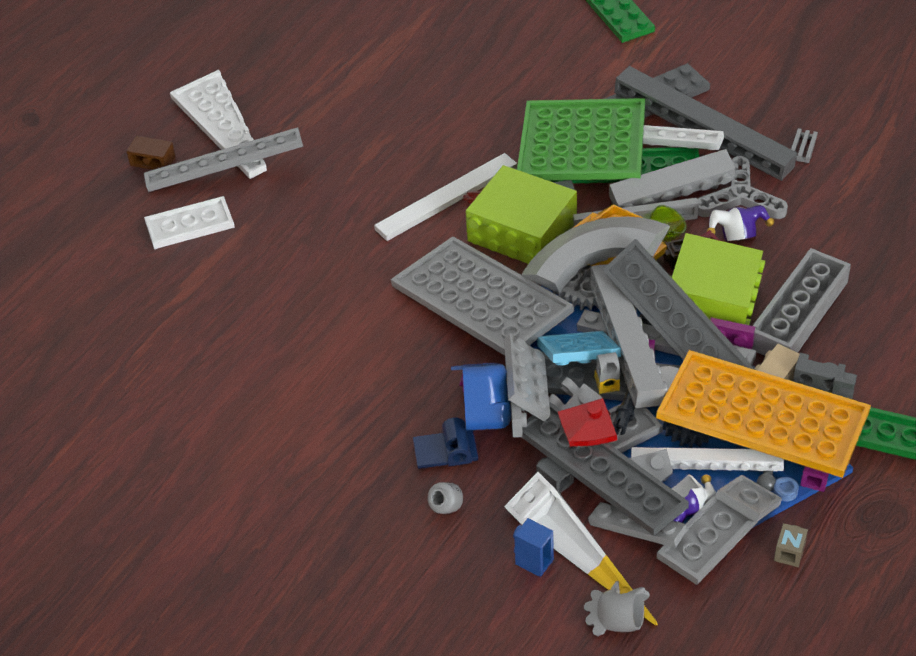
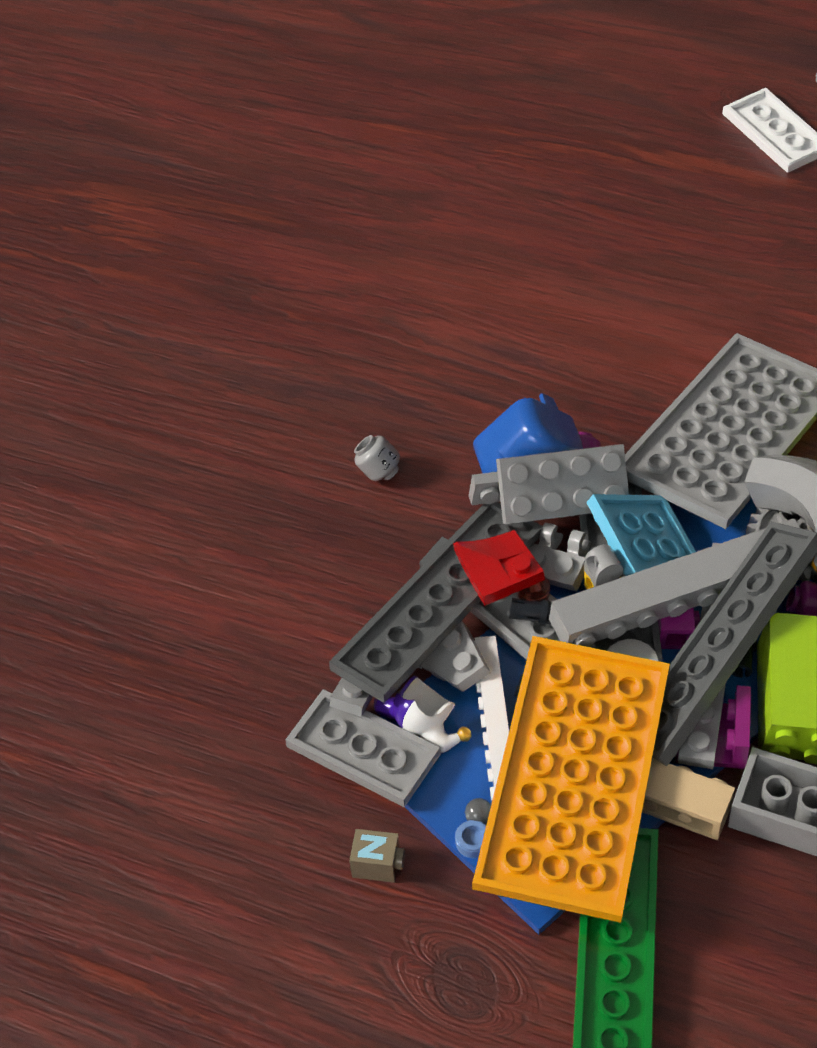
camera: 80 degrees right, 5 degrees up
dark blue piece [413,417,478,469] -> none
white plate [504,472,658,625] -> none
blue piece [513,518,554,577] -> none
light grey piece [584,581,650,636] -> none
light grey tile [715,475,782,522] -> none
dark grey hips [793,353,857,399] -> none

